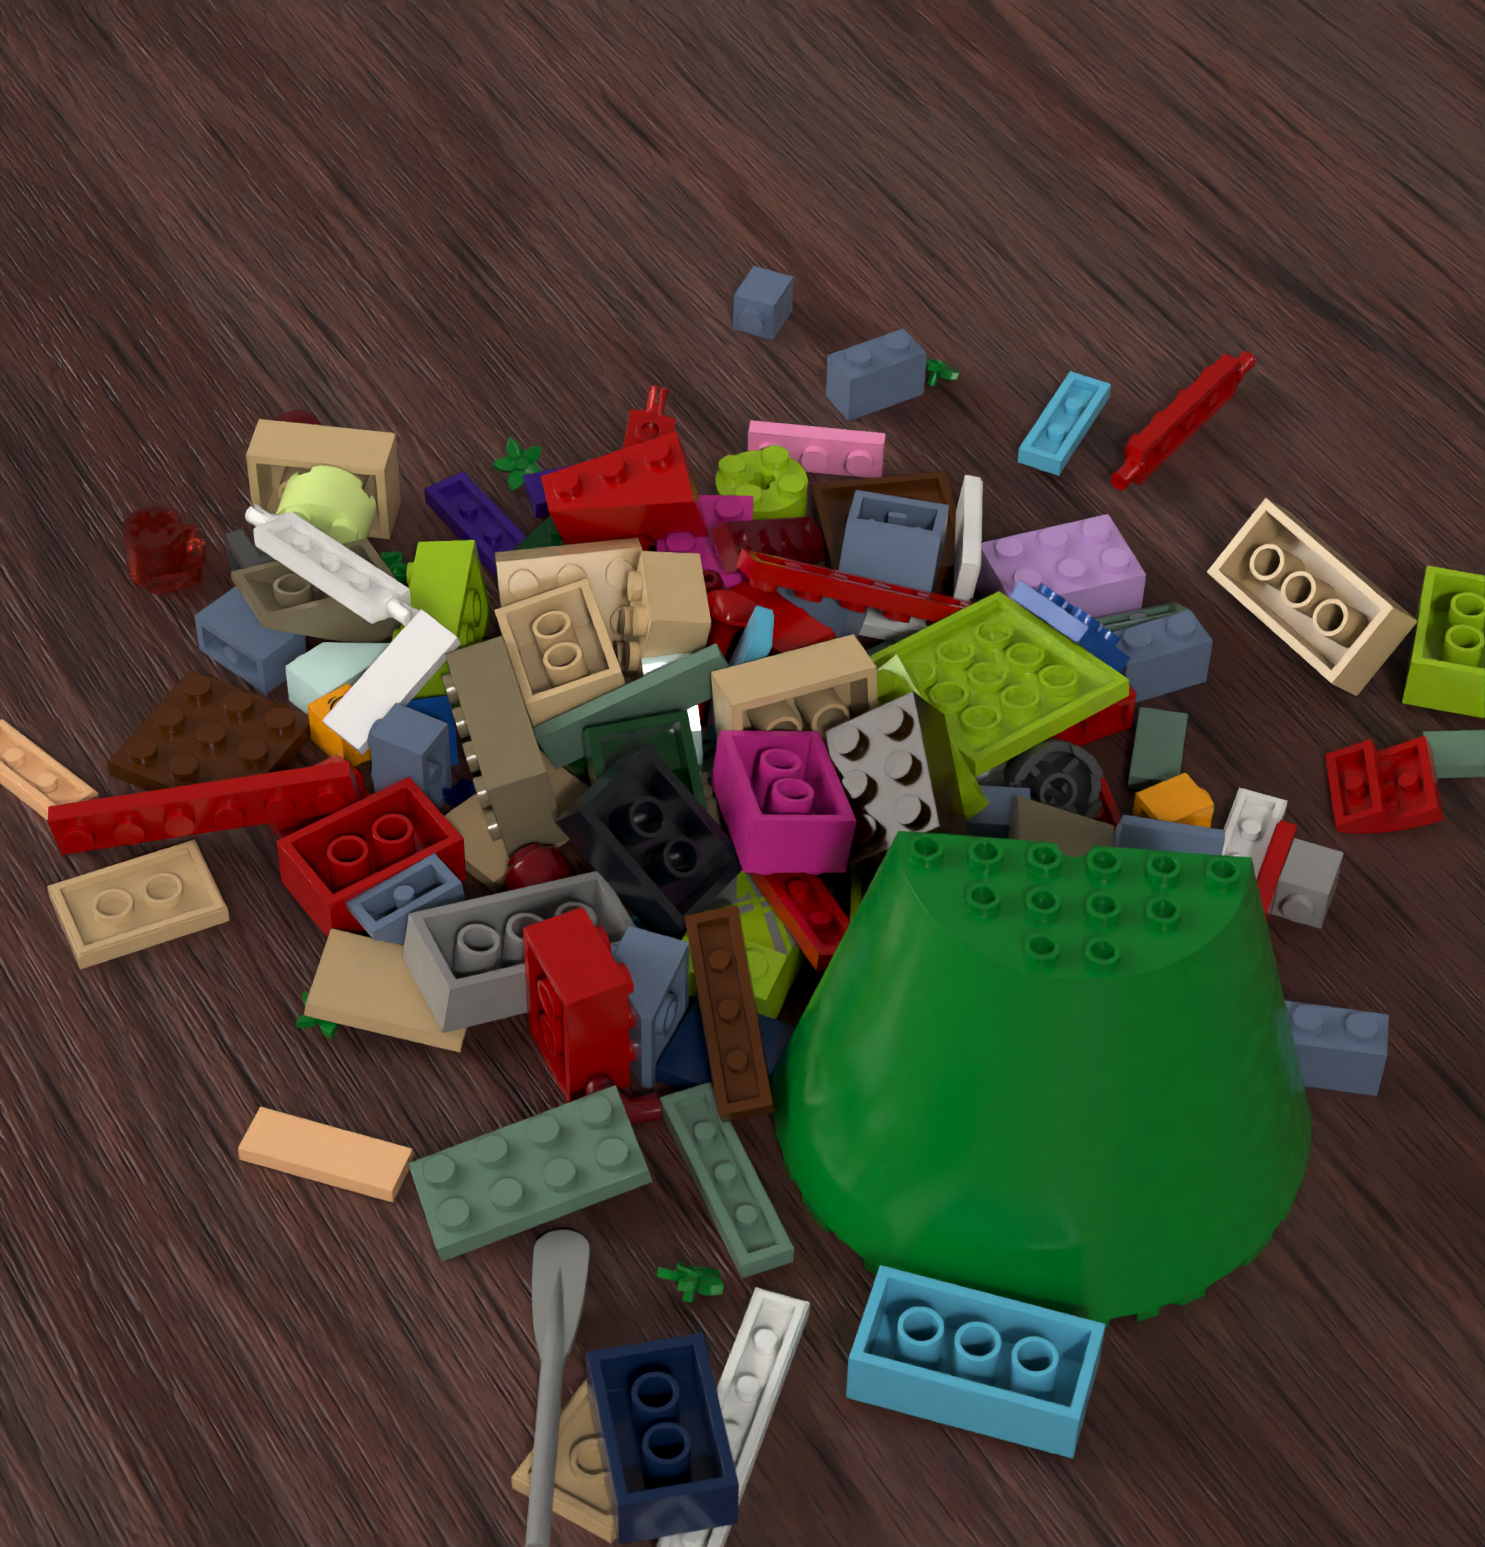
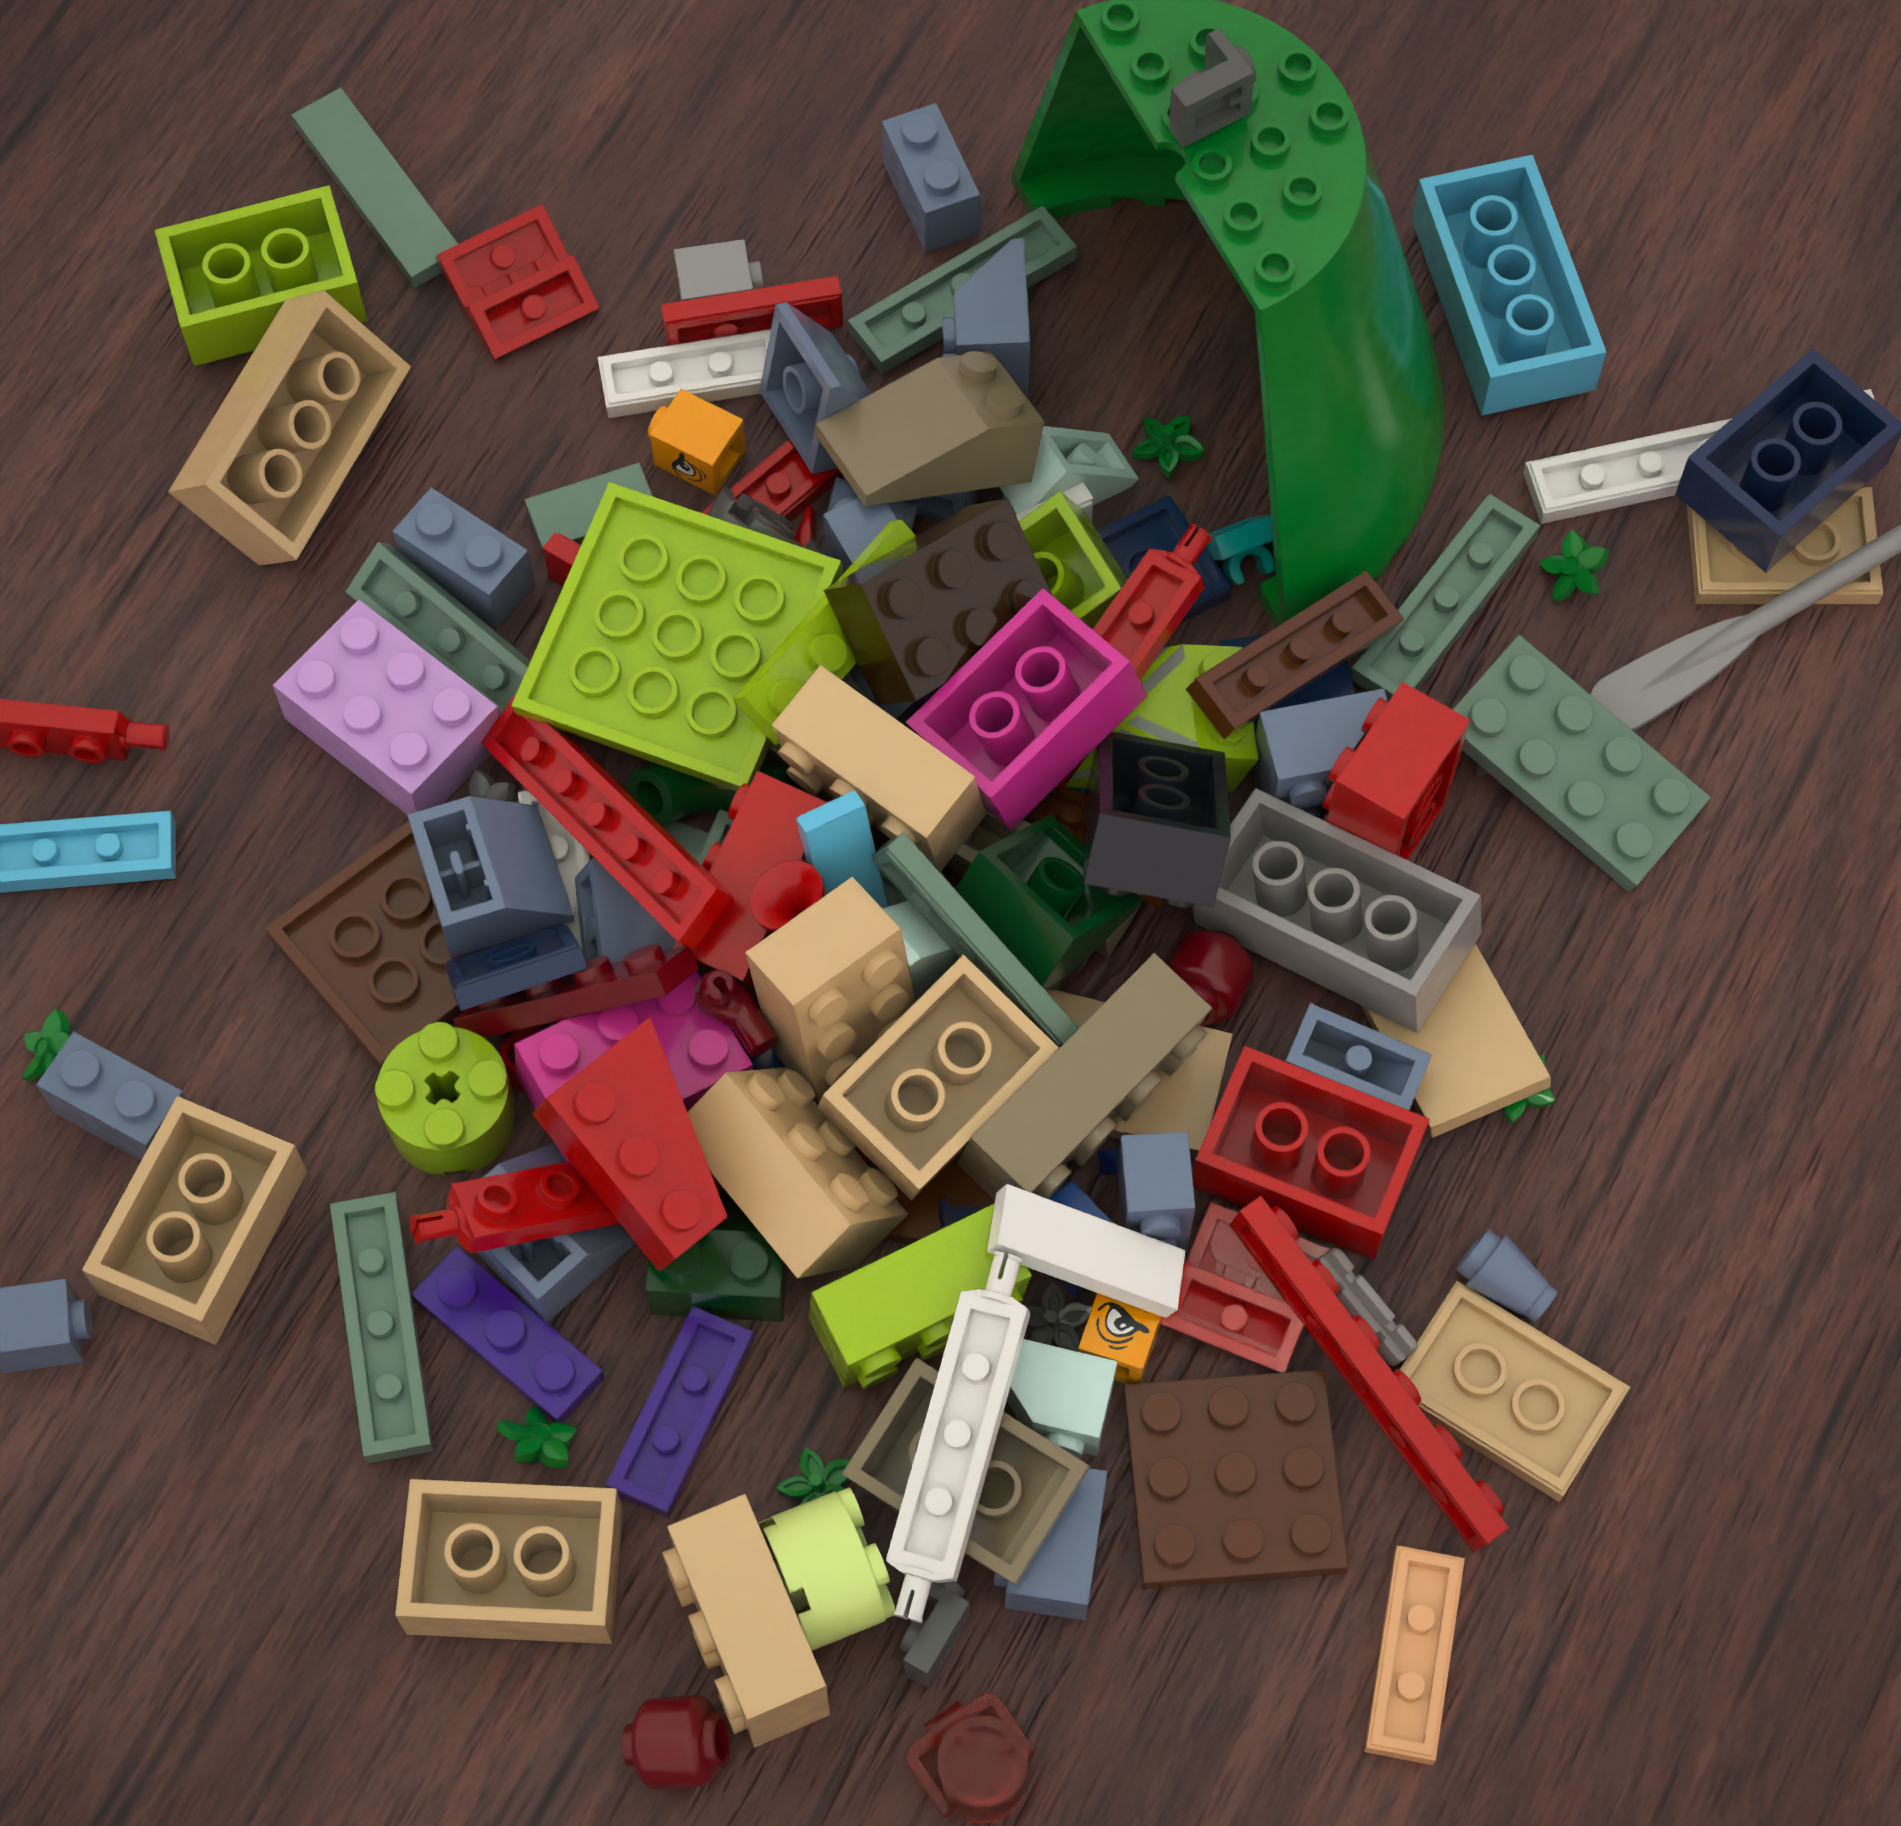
camera: 120 degrees left, 20 degrees up
light nougat tile [238,1107,414,1203] -> none
bright pink plate [748,420,886,478] -> none
white tile [953,475,983,601] -> none
blue plate [1009,580,1130,673] -> none
none -> tan brick [82,1096,307,1345]
none -> sand green plate [330,1192,434,1464]
none -> tan brick [395,1479,623,1644]
none -> dark blue tile [444,923,588,1011]
none -> dark grey bracket [1169,28,1256,148]
none -> light grey axle [1317,1248,1417,1366]
none -> sand blue cone [1455,1228,1558,1323]

